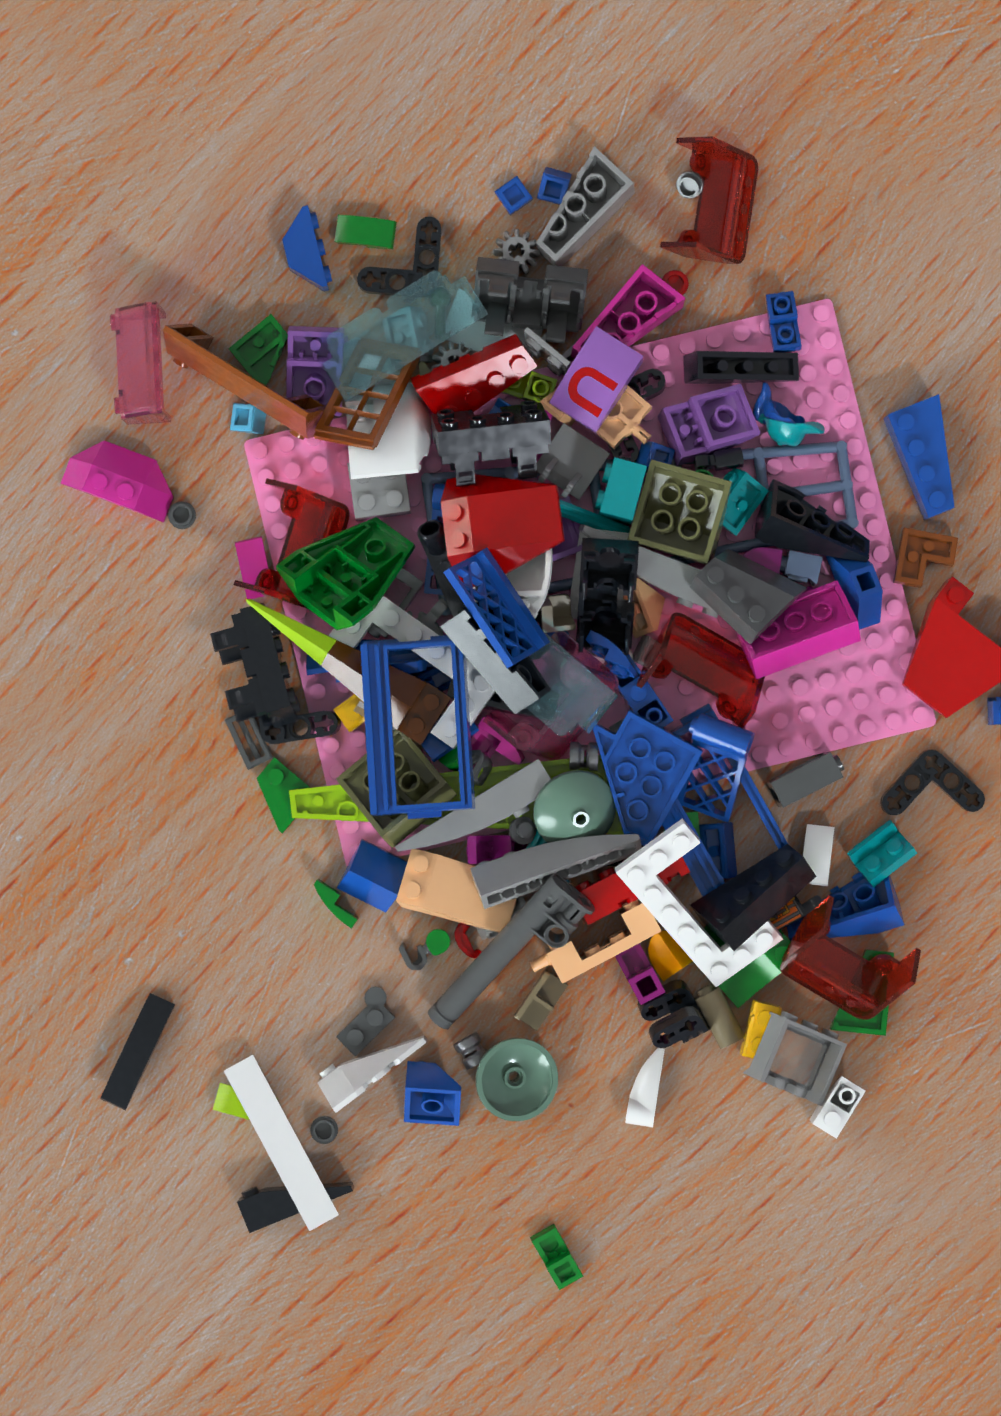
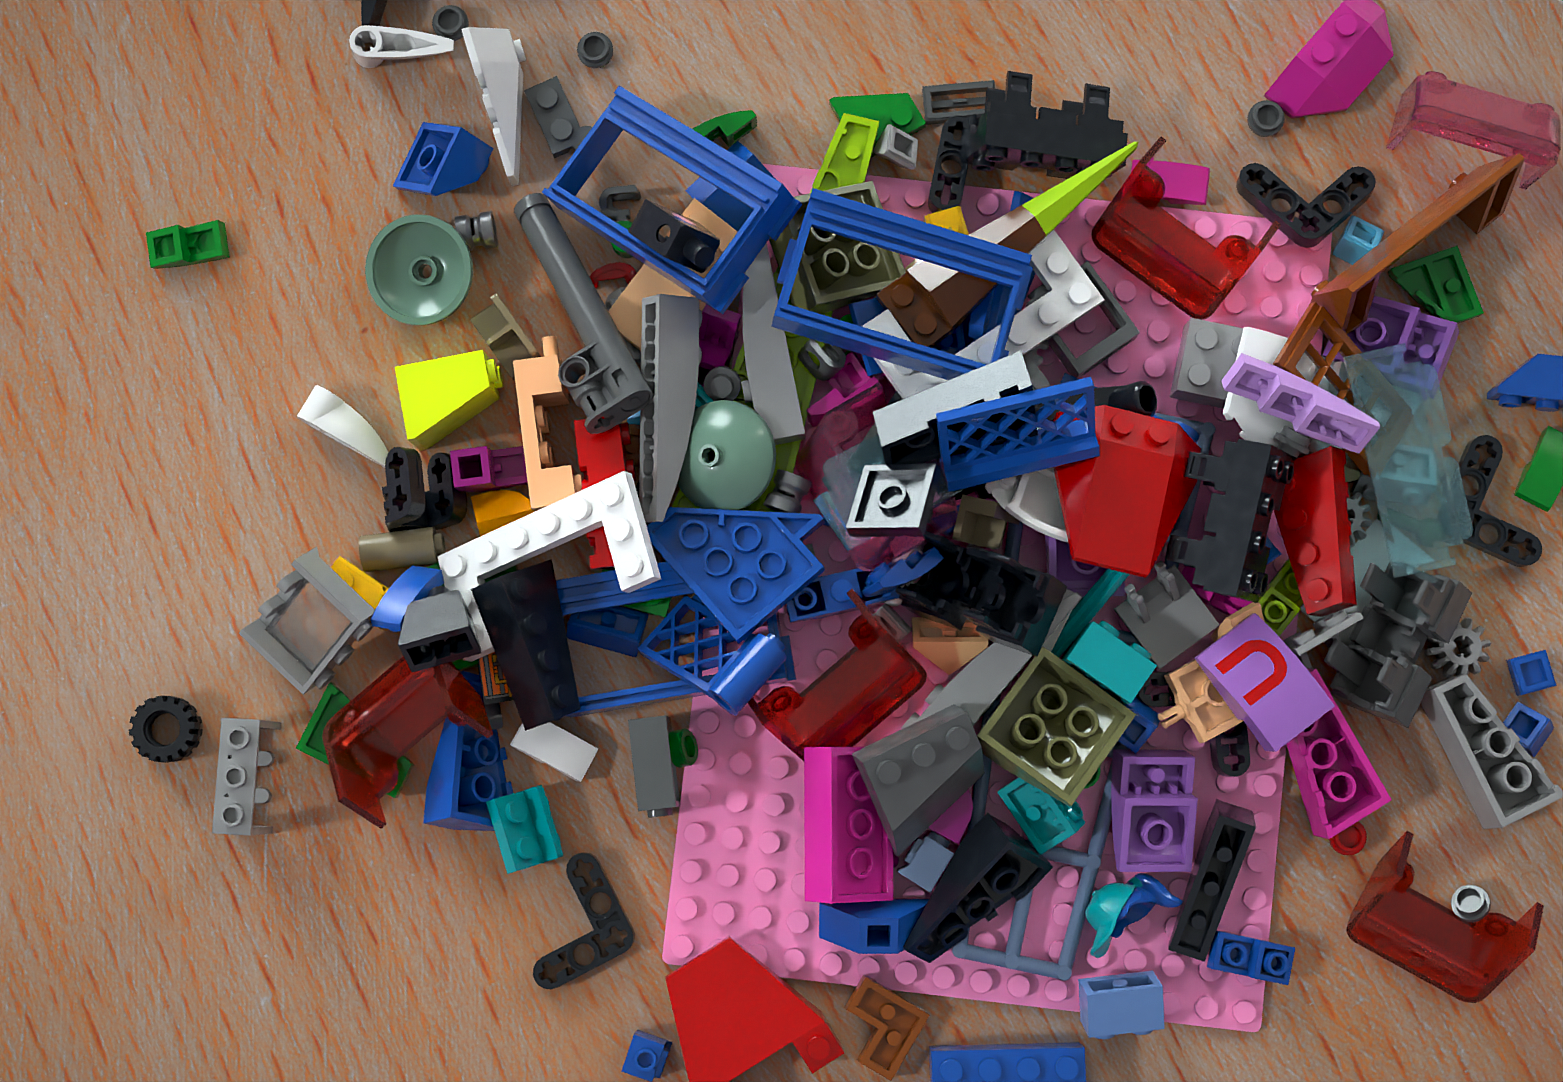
camera: 115 degrees right, 5 degrees down
green wedge [276,517,415,630] -> none
black bar [694,447,744,471] -> none
white slope [809,1076,865,1139] -> none
none -> black tyre [129,696,203,763]
none -> light grey window [212,718,281,836]
none -> white piece [349,25,454,68]
none -> slope [370,565,444,632]
none -> neon yellow slope [395,350,504,451]
none -> torso [398,586,481,673]
none -> blue piece [542,86,802,314]
none -> dark grey plate [577,32,613,68]
none -> black torso [628,199,720,273]
none -> green tile [669,728,698,768]
none -> hinge [846,463,941,537]
none -> light grey slope [873,124,918,170]
none -> medium blue brick [1078,970,1165,1039]
none -> lavender slope [1222,353,1380,454]
none -> black beam [1236,163,1376,248]
none -> dark grey plate [1274,426,1312,458]

